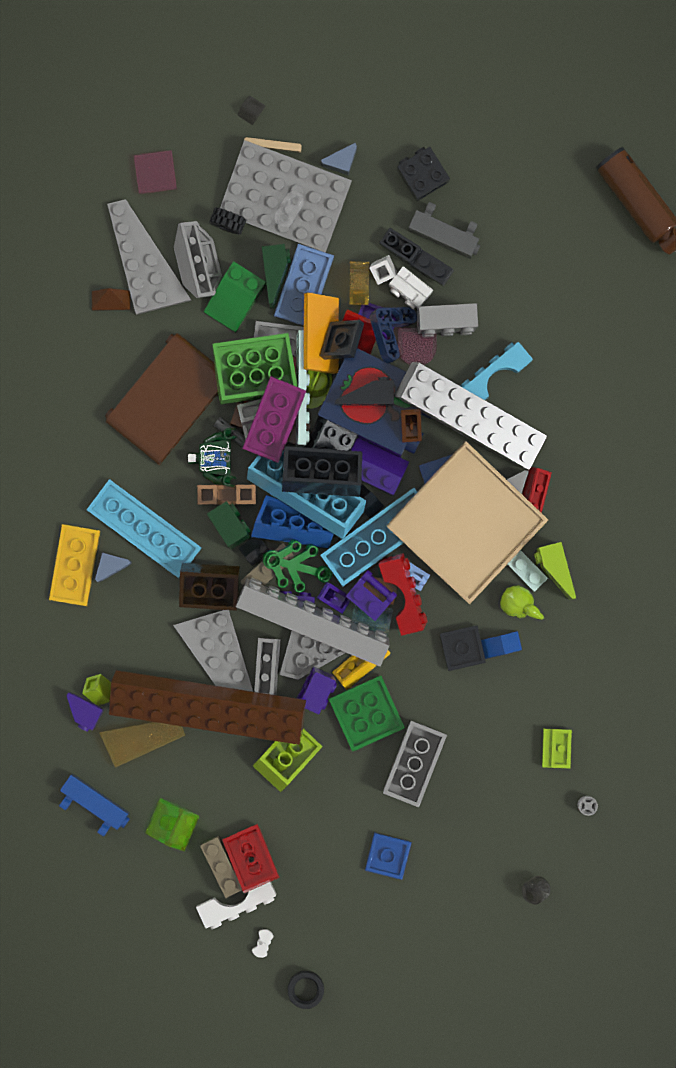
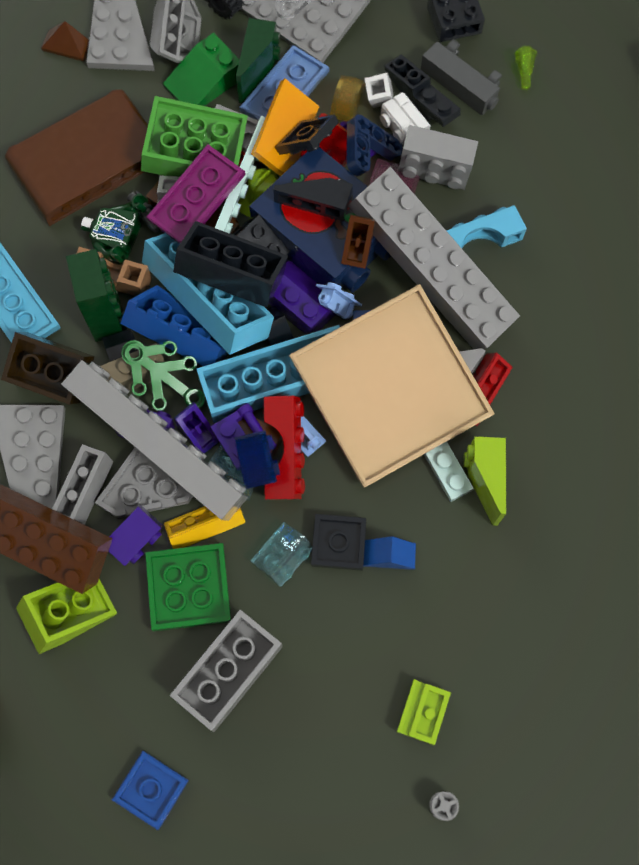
camera: 15 degrees right, 15 degrees down
lime hair [500,585,544,620] -> none
none -> clear blue brick [233,430,280,489]
none -> clear light blue bracket [251,522,313,587]
none -> light blue hinge [316,282,362,319]
none -> clear neon green cone [514,46,537,90]

